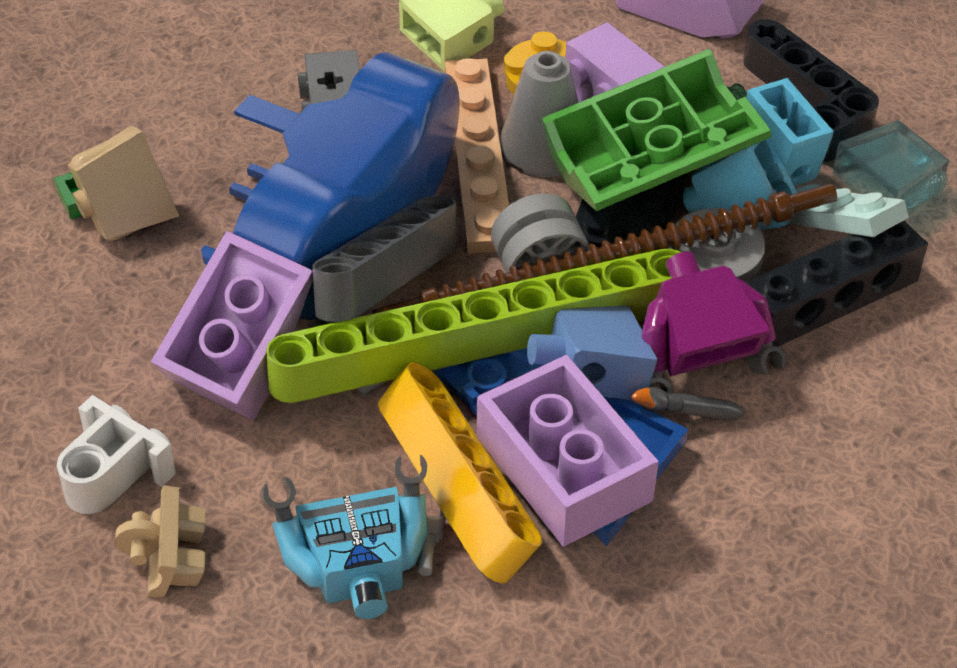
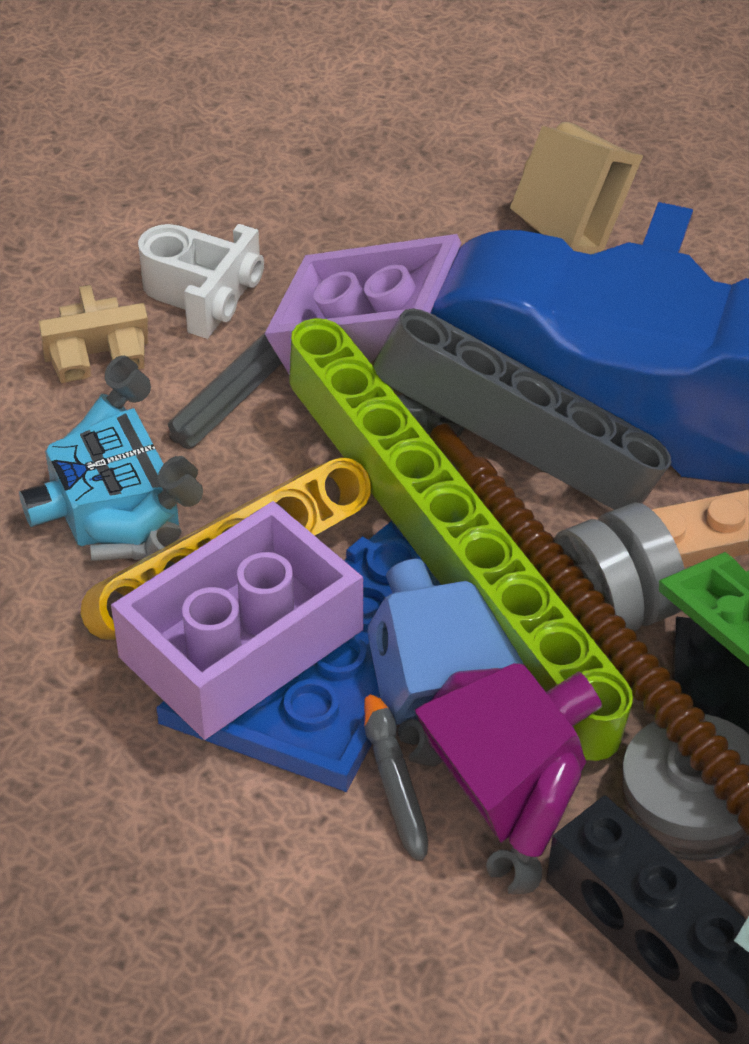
camera: 80 degrees right, 0 degrees up
none -> dark grey axle [168,332,282,449]

